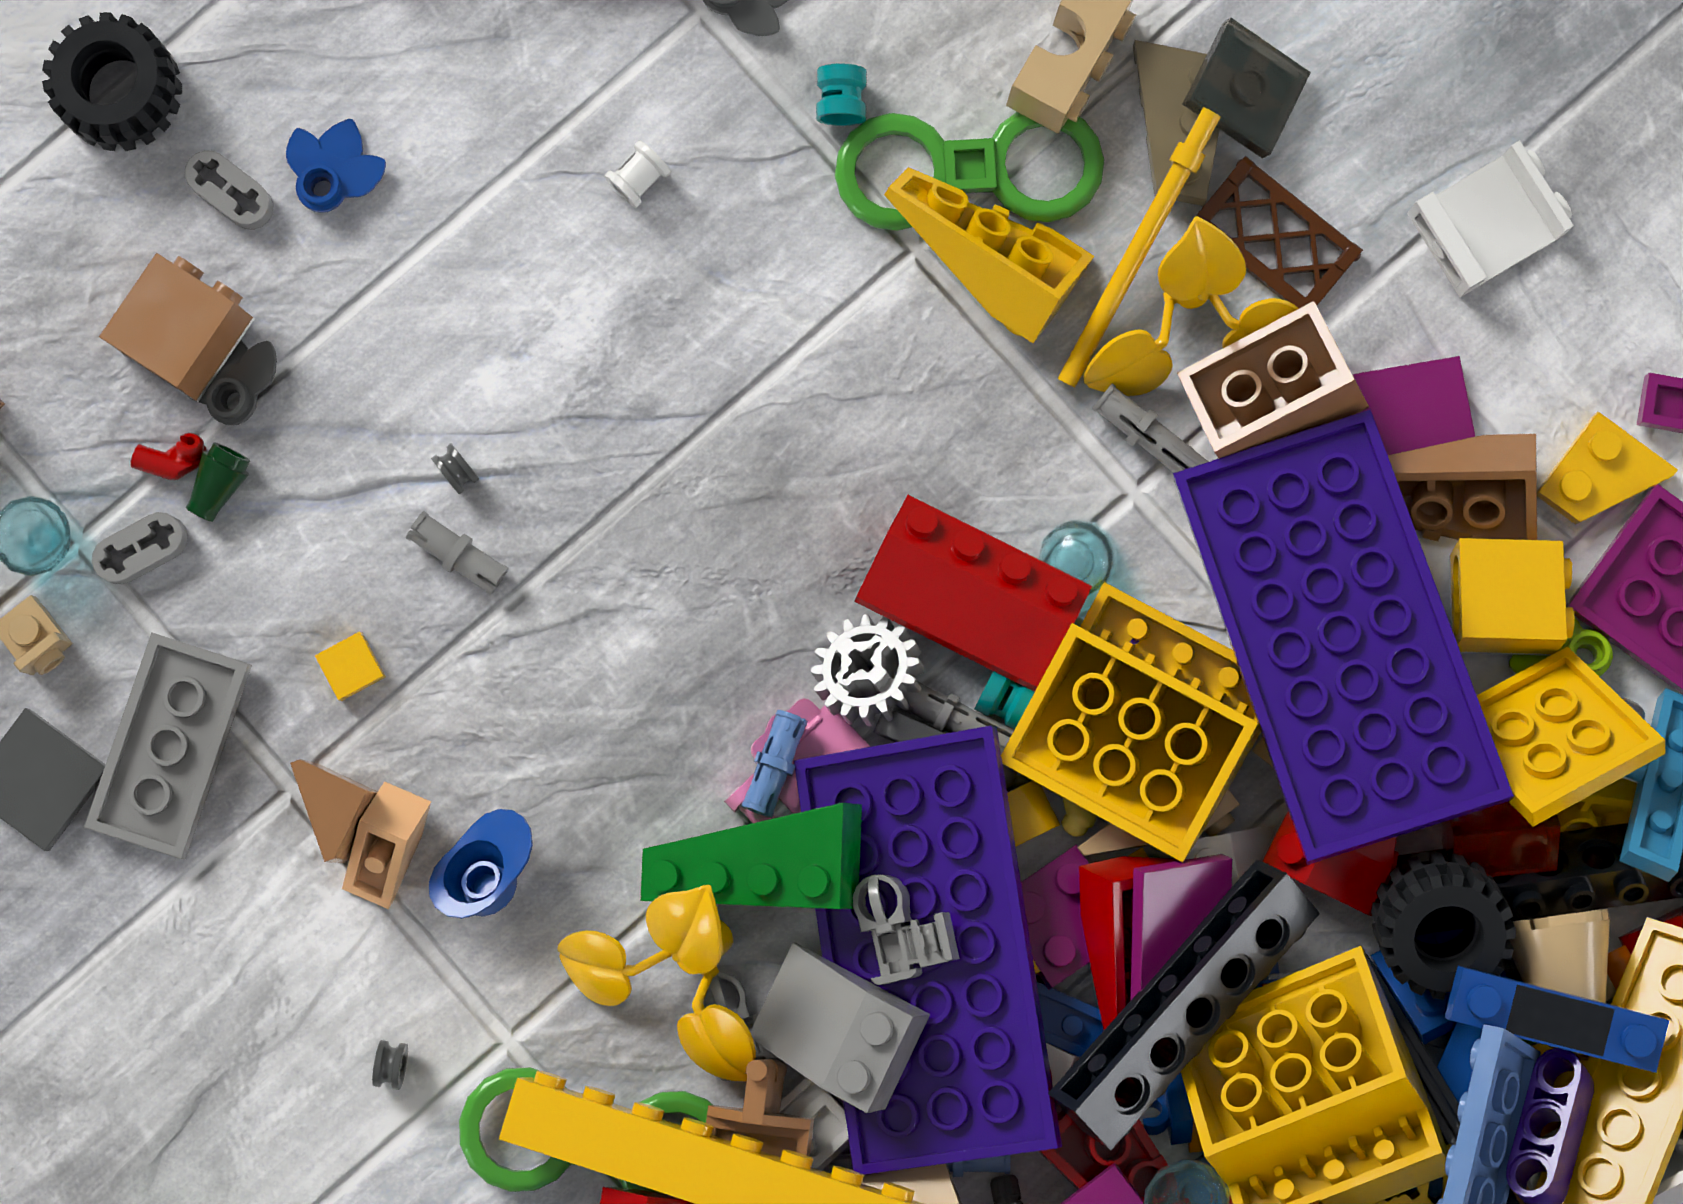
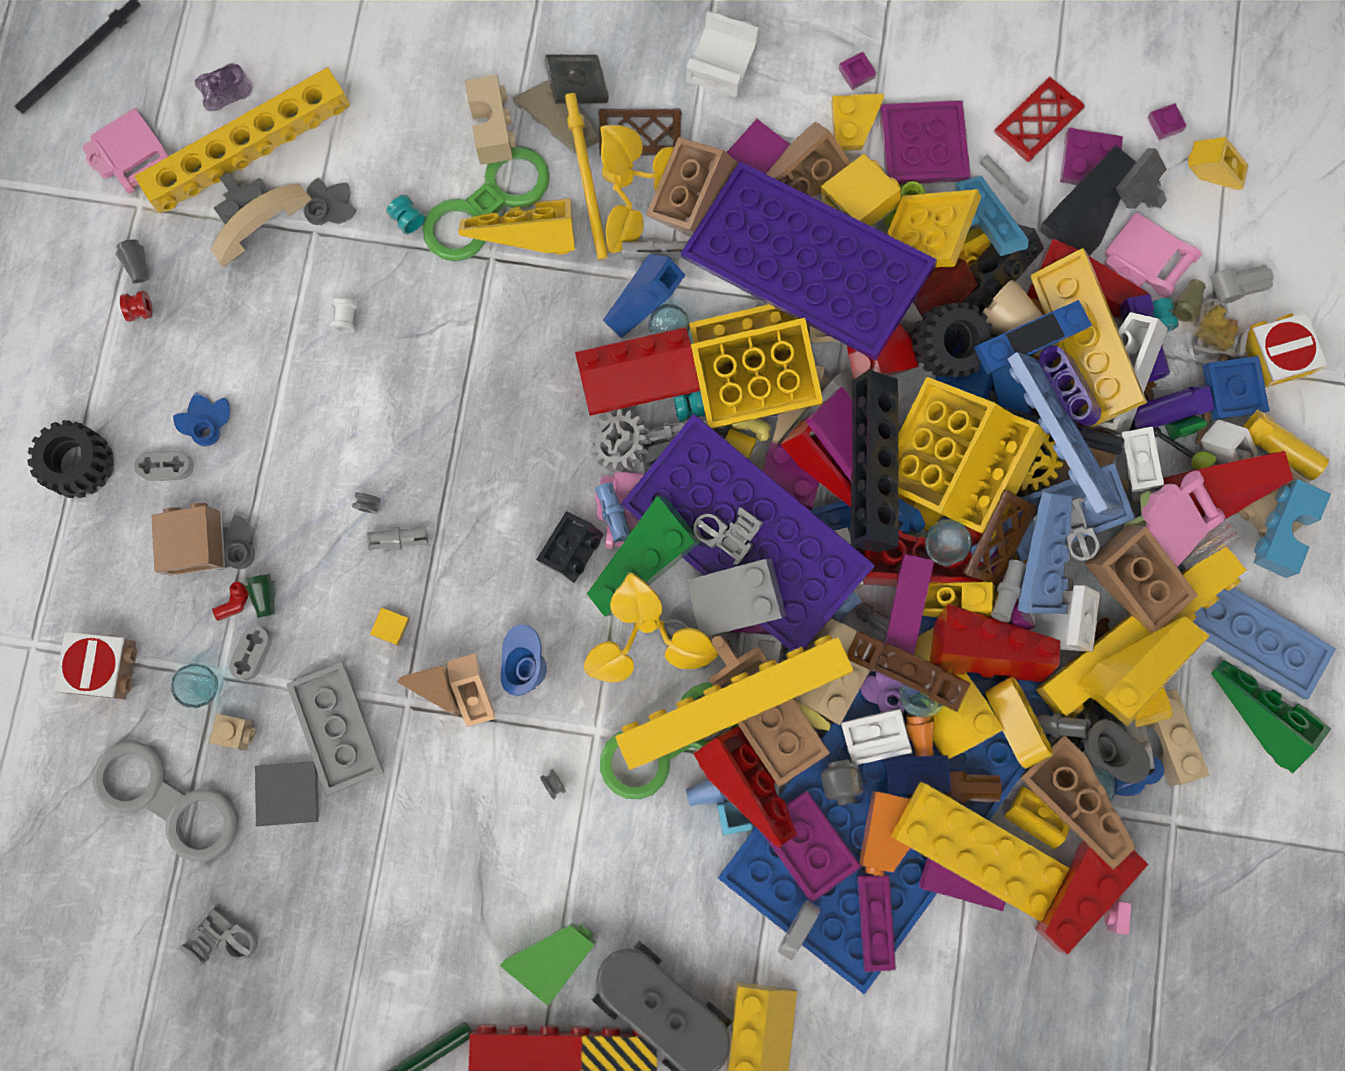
camera: 45 degrees left, 5 degrees down
none -> black bracket [536,511,603,583]
none -> blue slope [603,254,685,338]

